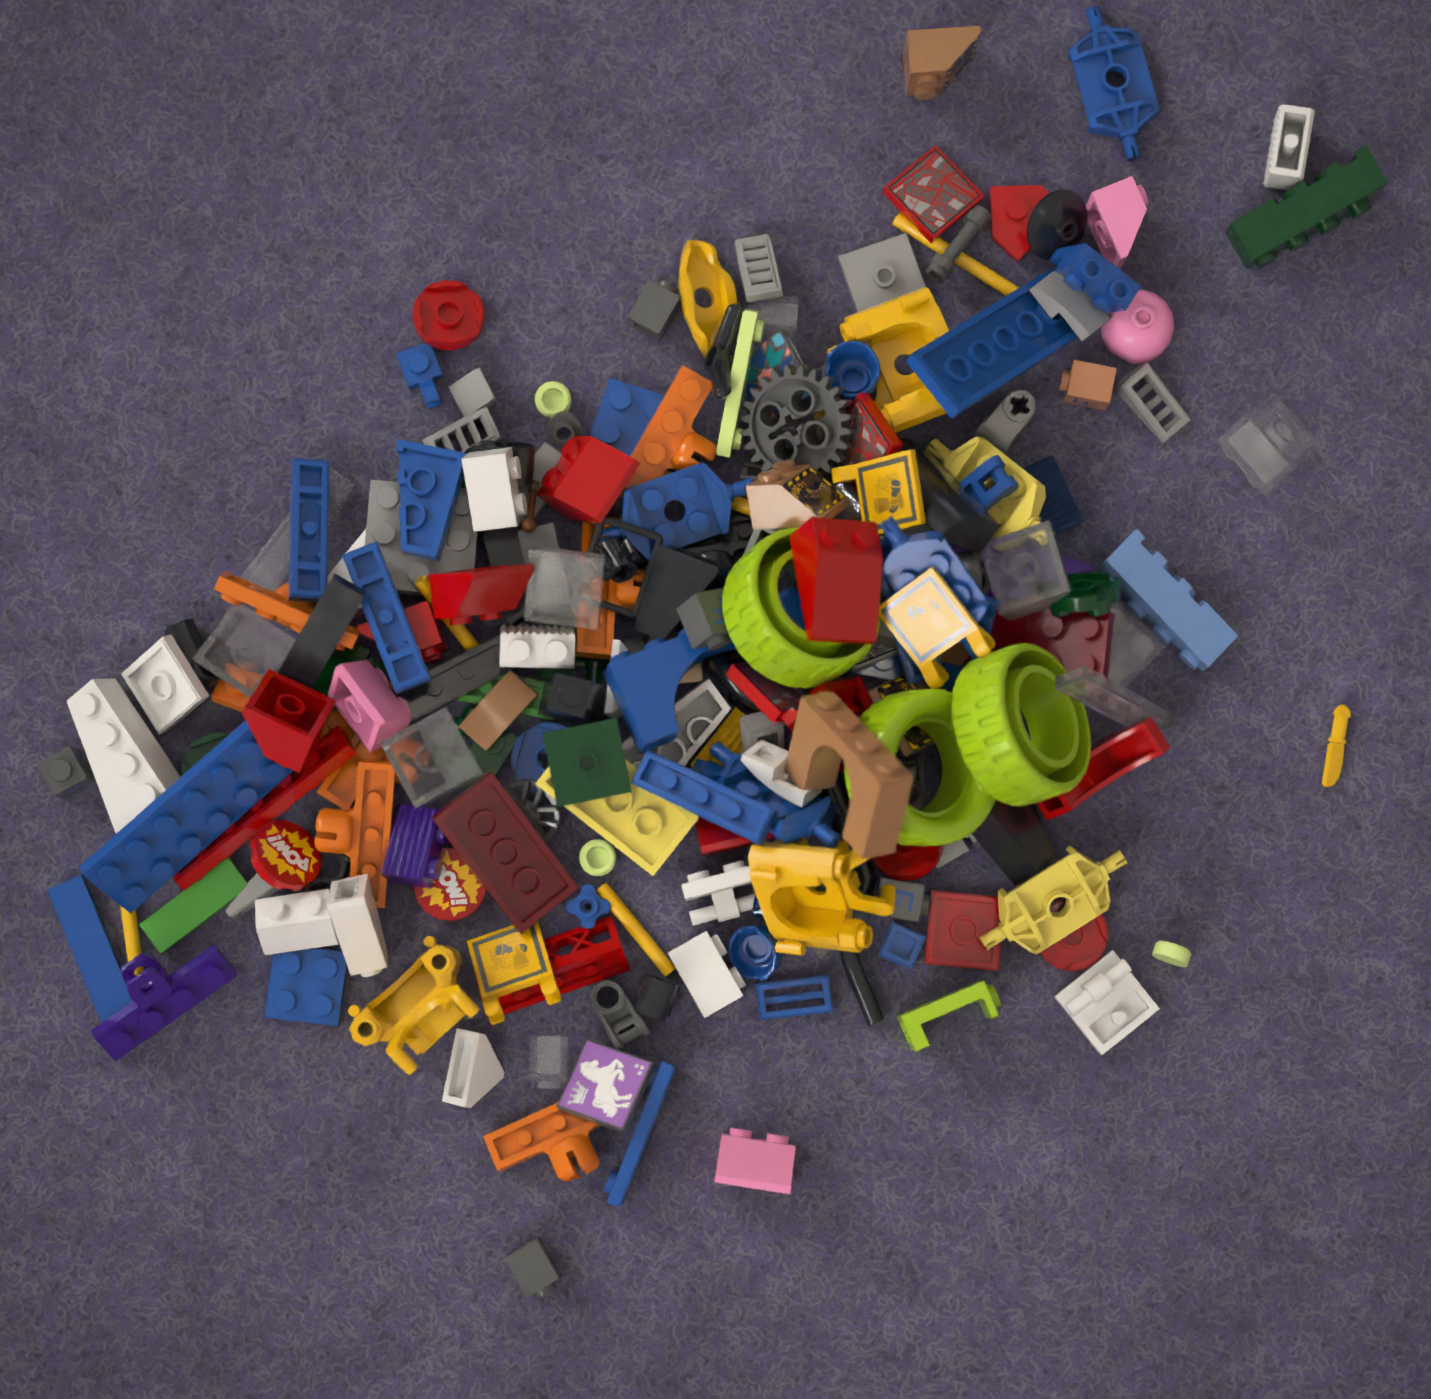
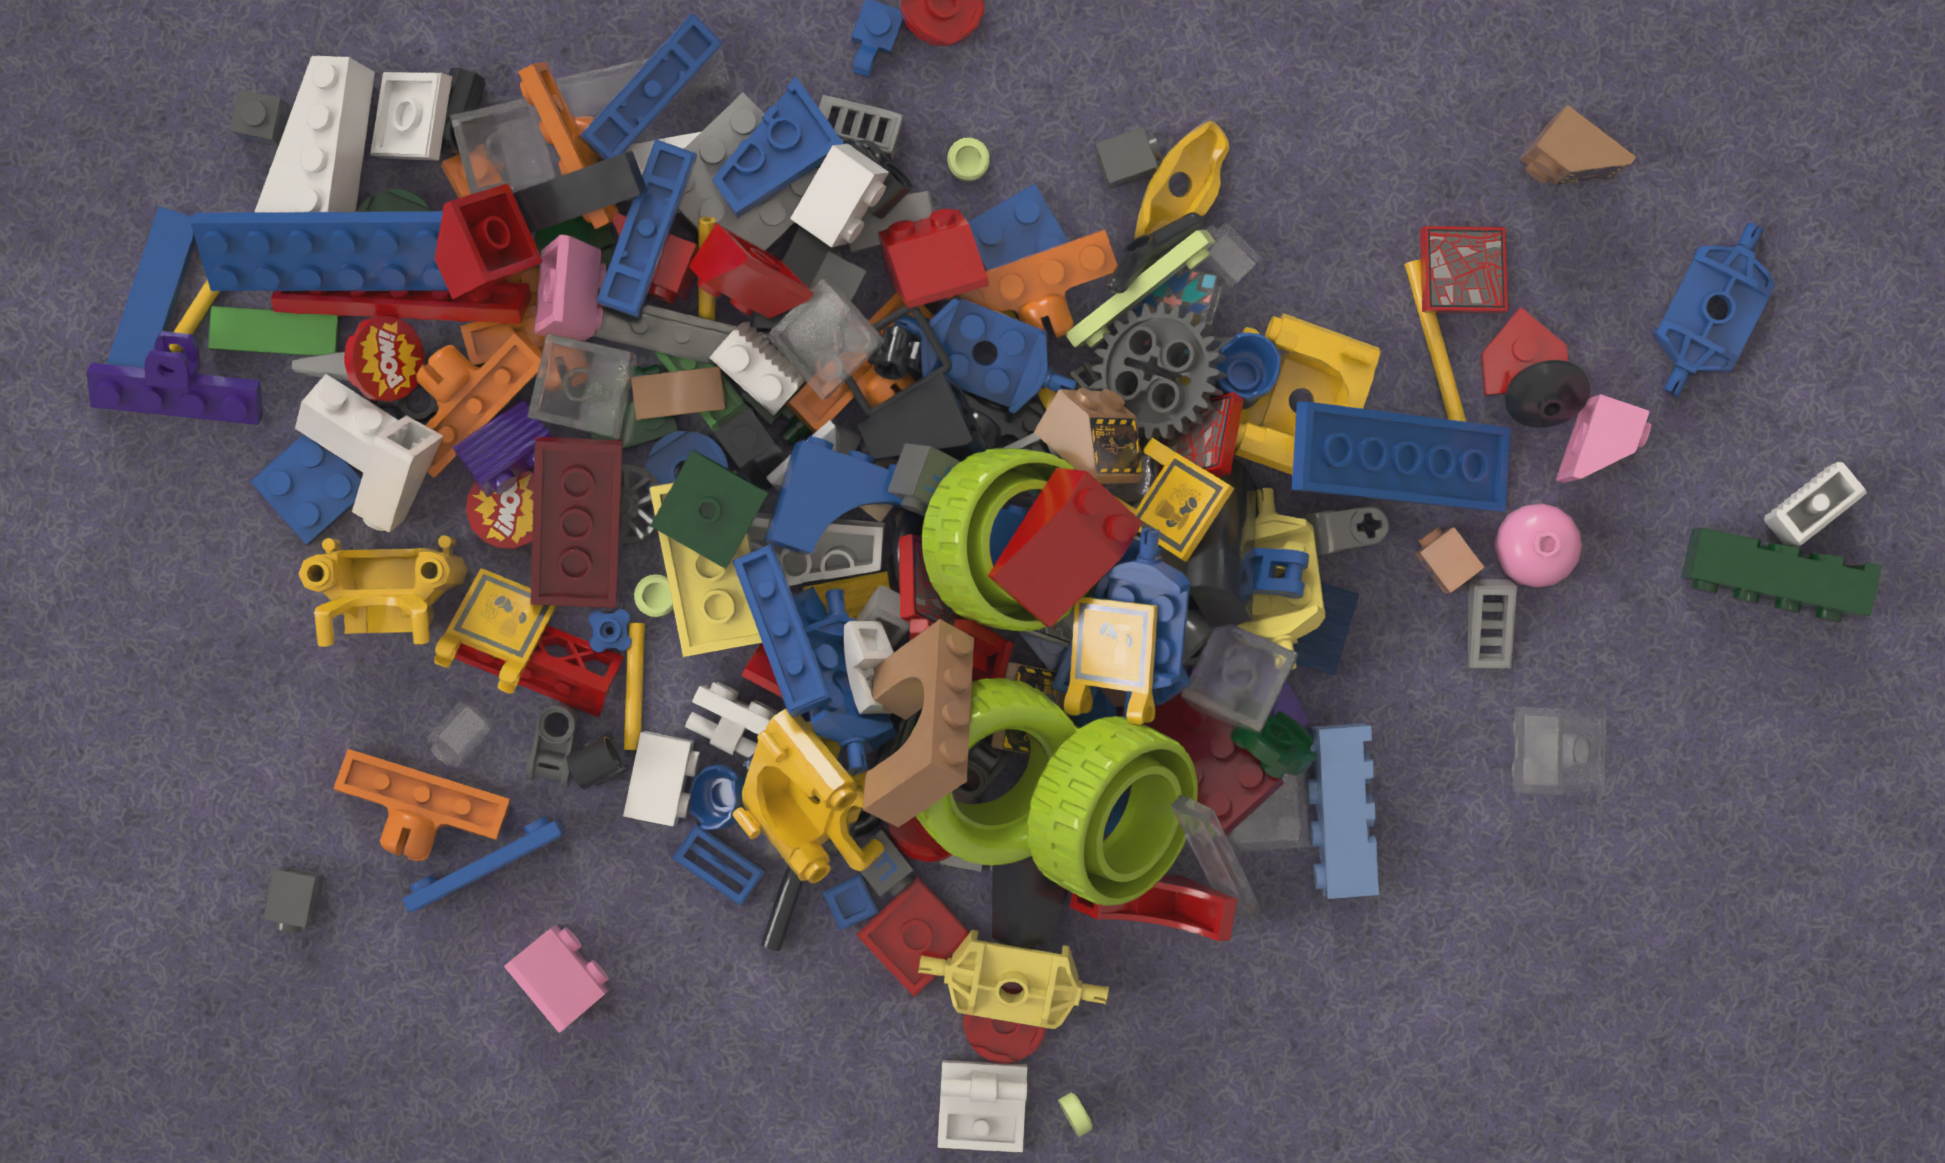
camera: 35 degrees right, 5 degrees up
white slope [442,1028,505,1108] -> none
light grey slope [449,367,497,417] -> none
reddish brown hinge [522,480,540,533] -> none
dark grey plate [546,411,583,447] -> none
tile [557,1039,656,1134] -> none
light grey slope [735,234,783,302] -> none
light grey plate [838,233,926,312] -> none
lime panel [896,981,1001,1051] -> none
dark grey bar [926,205,992,284] -> none
light grey slope [1029,271,1110,341] -> none
blue plate [1049,243,1141,313] -> none
yellow piece [1322,704,1351,787] -> none

